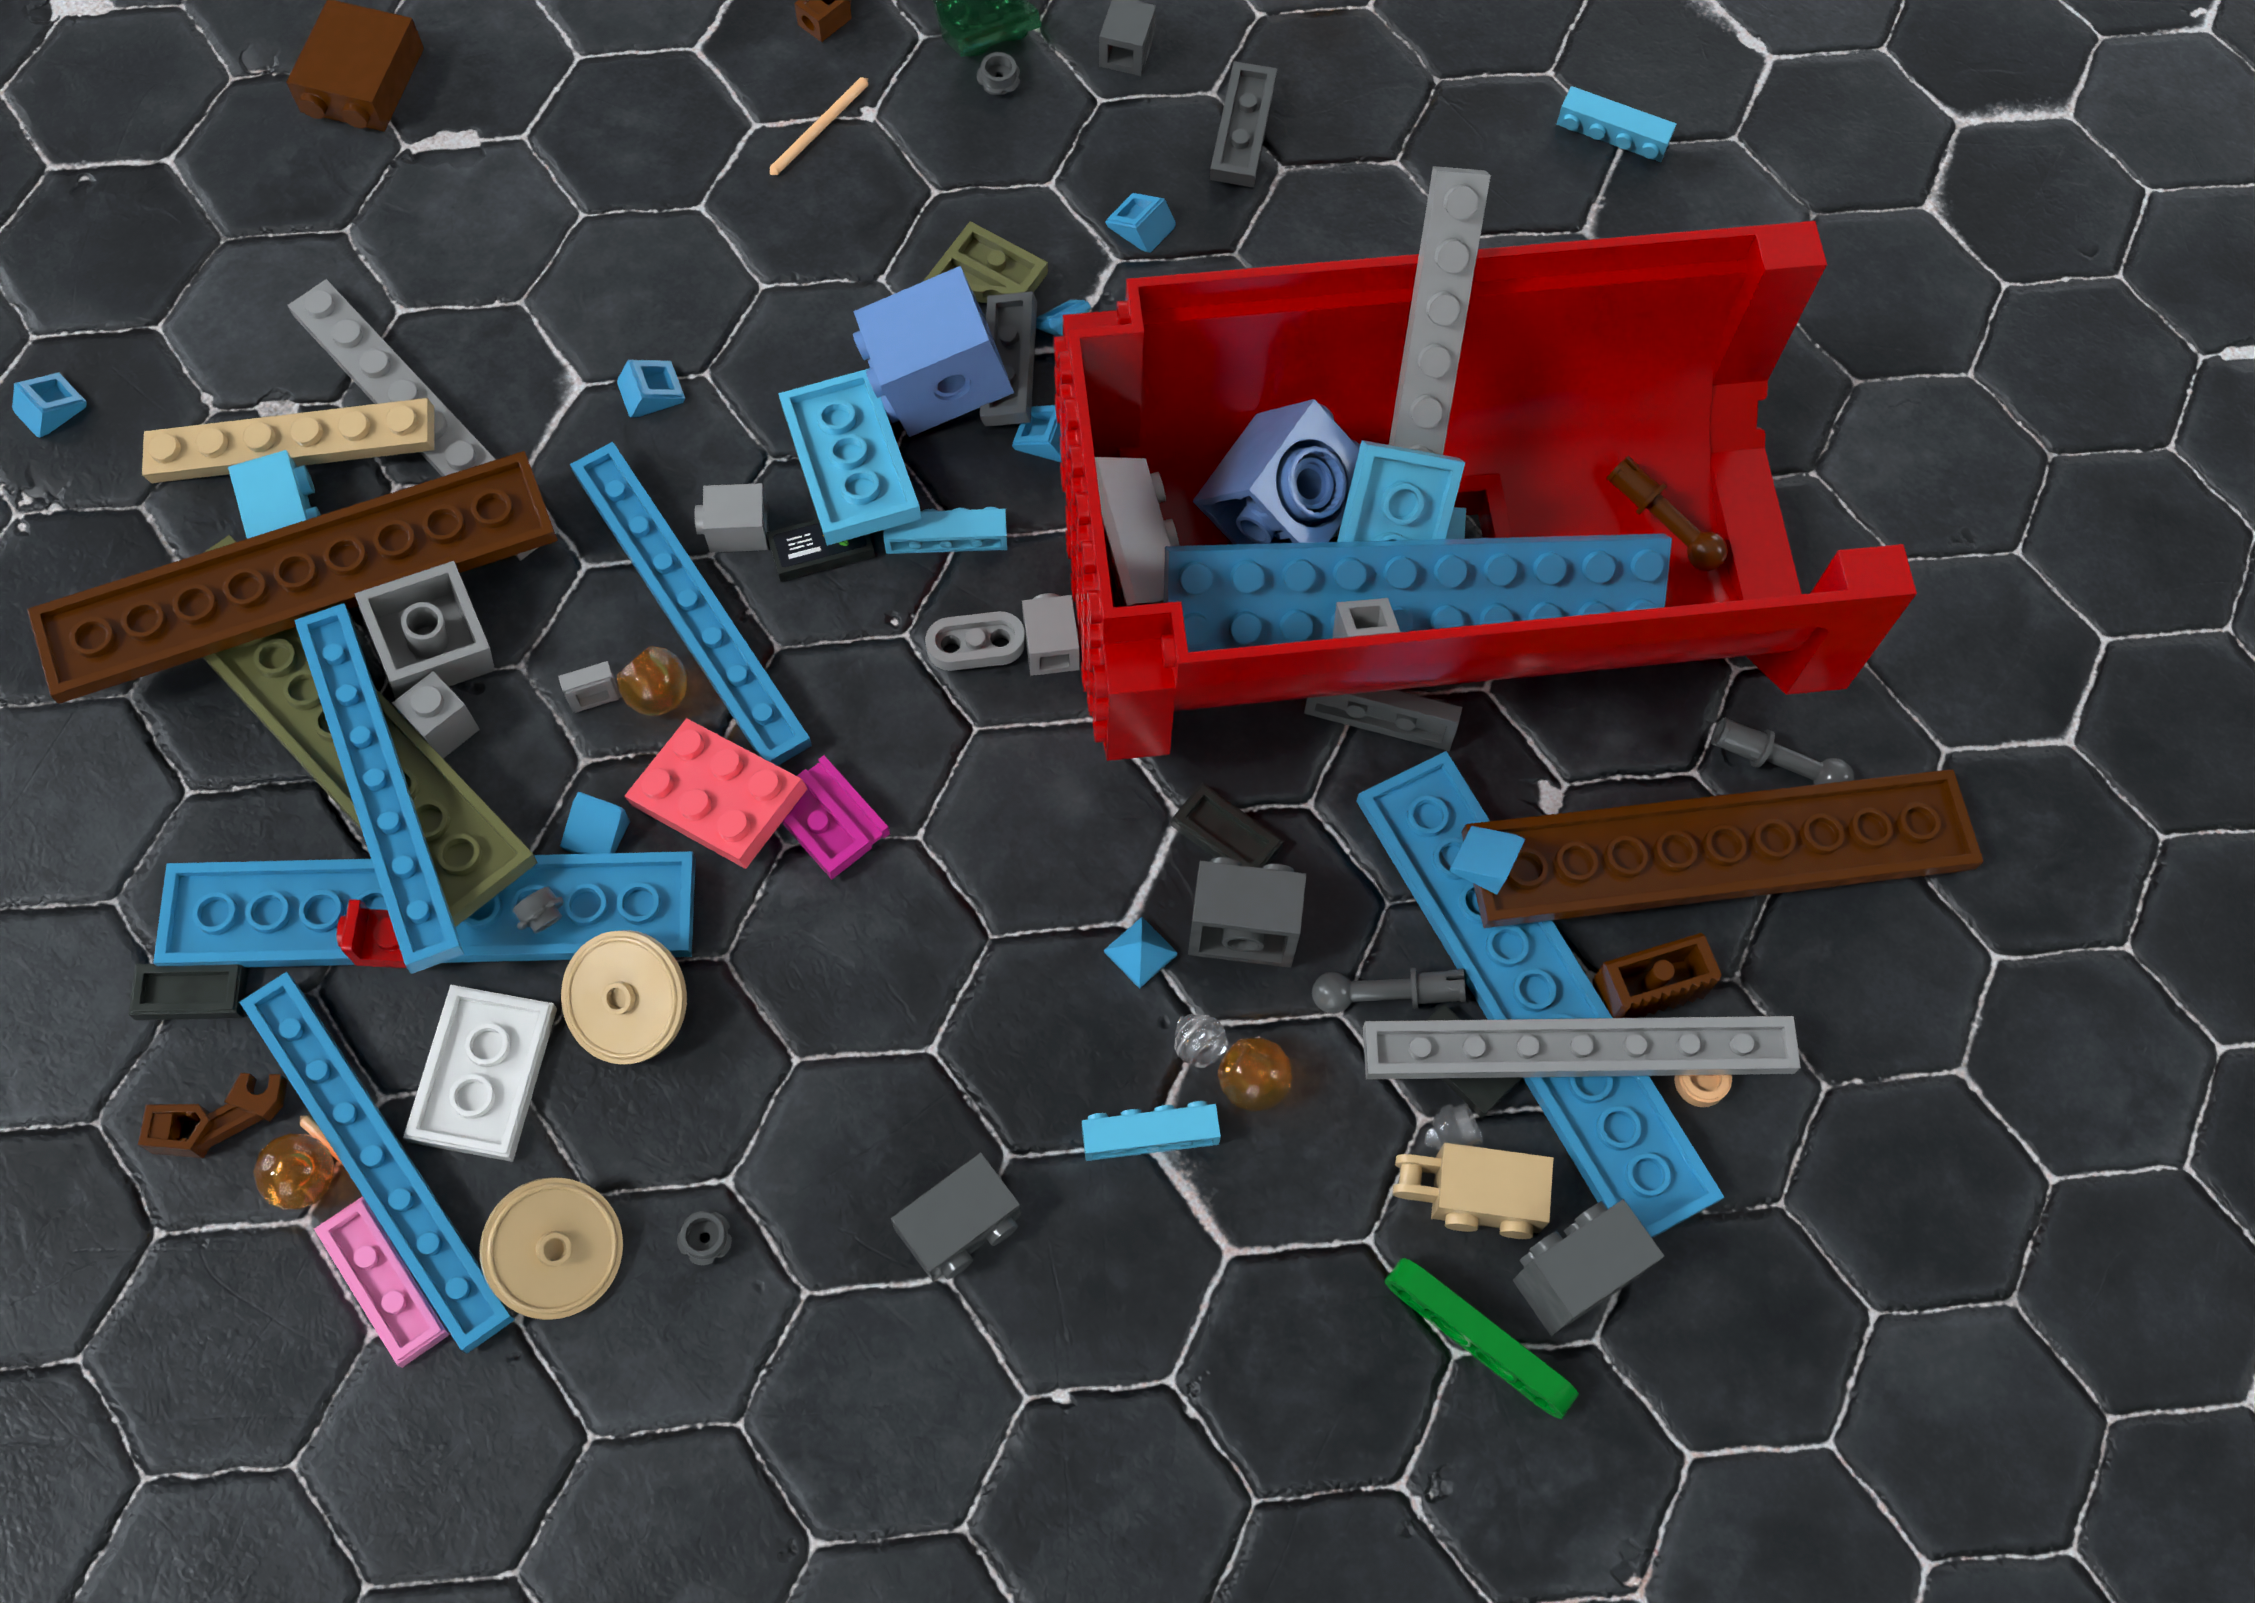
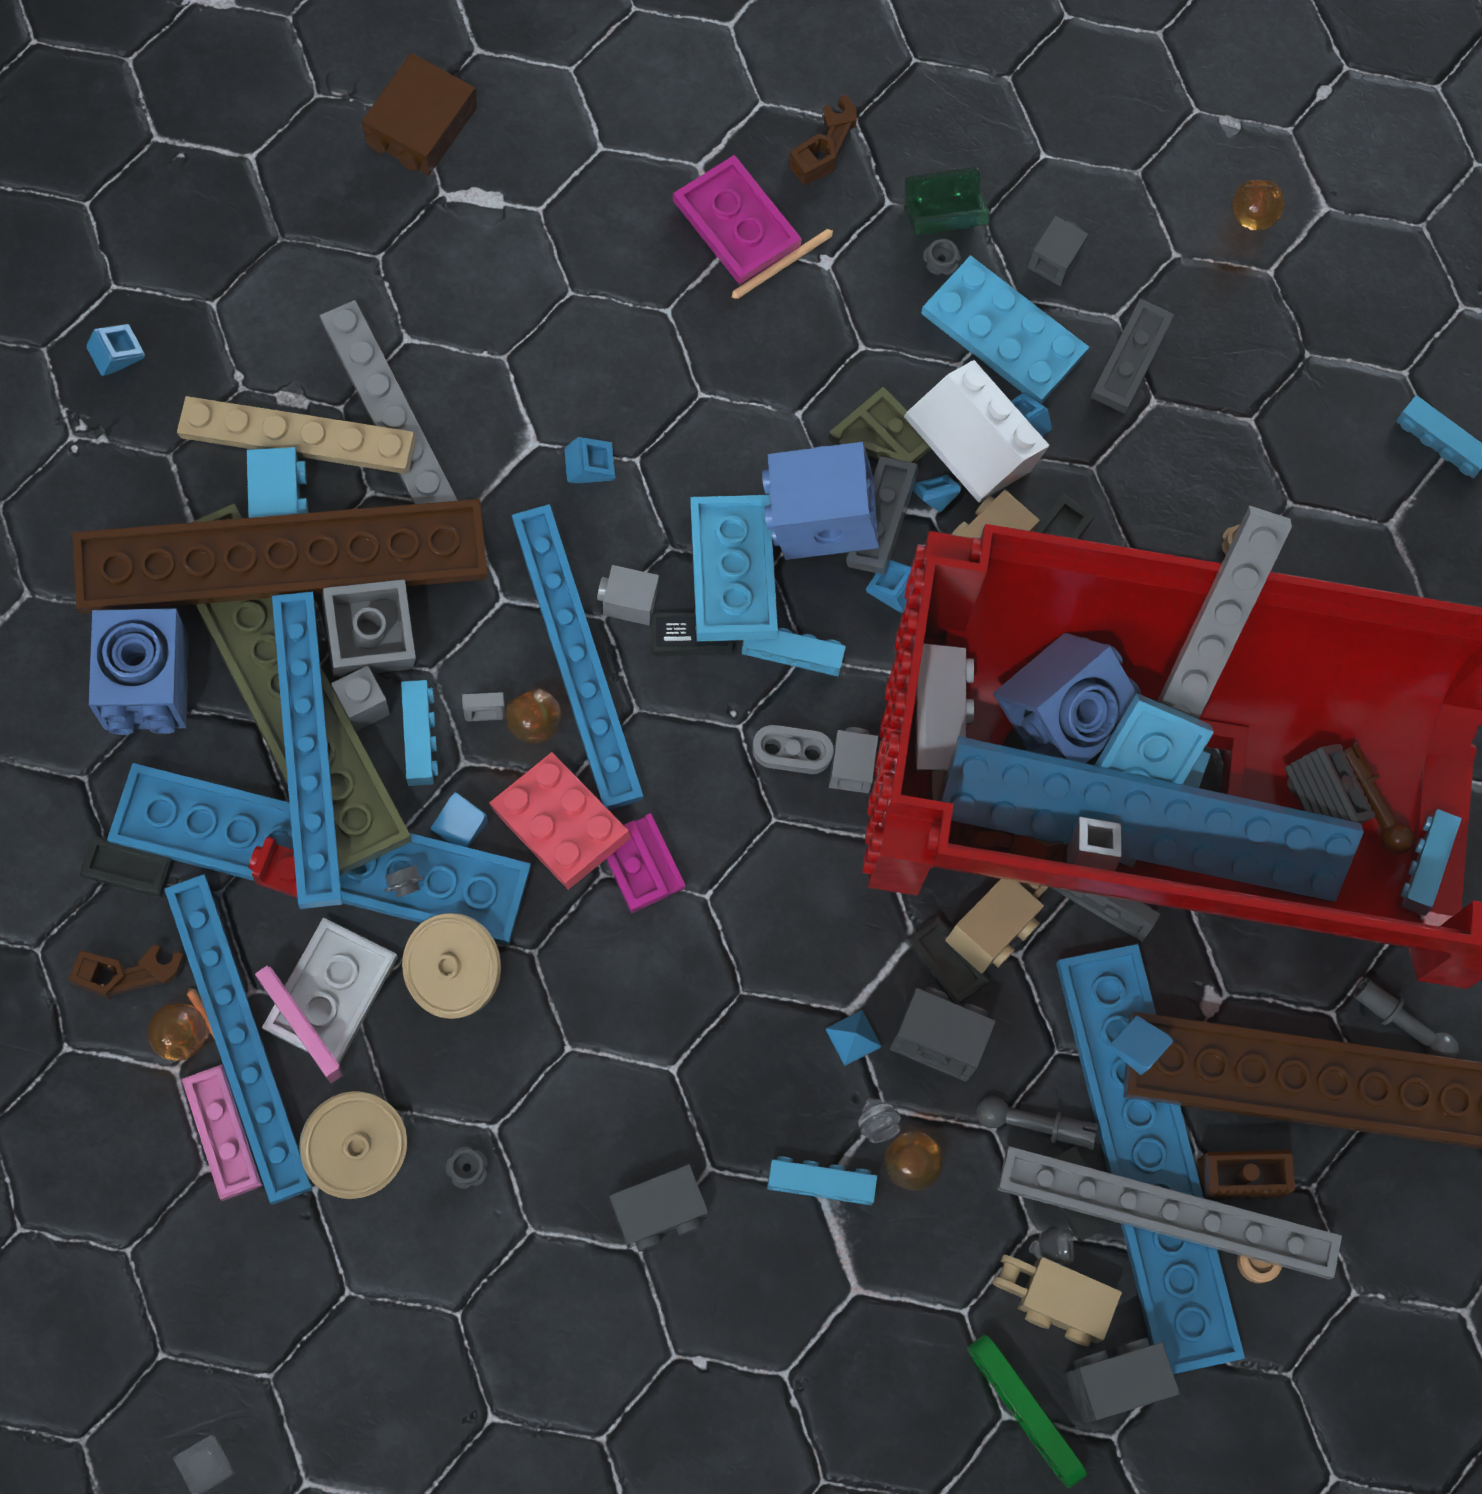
camera: 10 degrees right, 5 degrees up
none -> medium blue brick [89,609,189,735]
none -> bright pink tile [255,966,343,1084]
none -> medium azure piece [401,680,438,786]
none -> dark pink plate [673,155,802,285]
none -> white slope [904,360,1050,503]
none -> medium azure plate [921,255,1089,404]
none -> tan brick [945,879,1049,974]
none -> dark grey brick [1284,744,1375,825]
none -> medium azure piece [1400,809,1462,916]

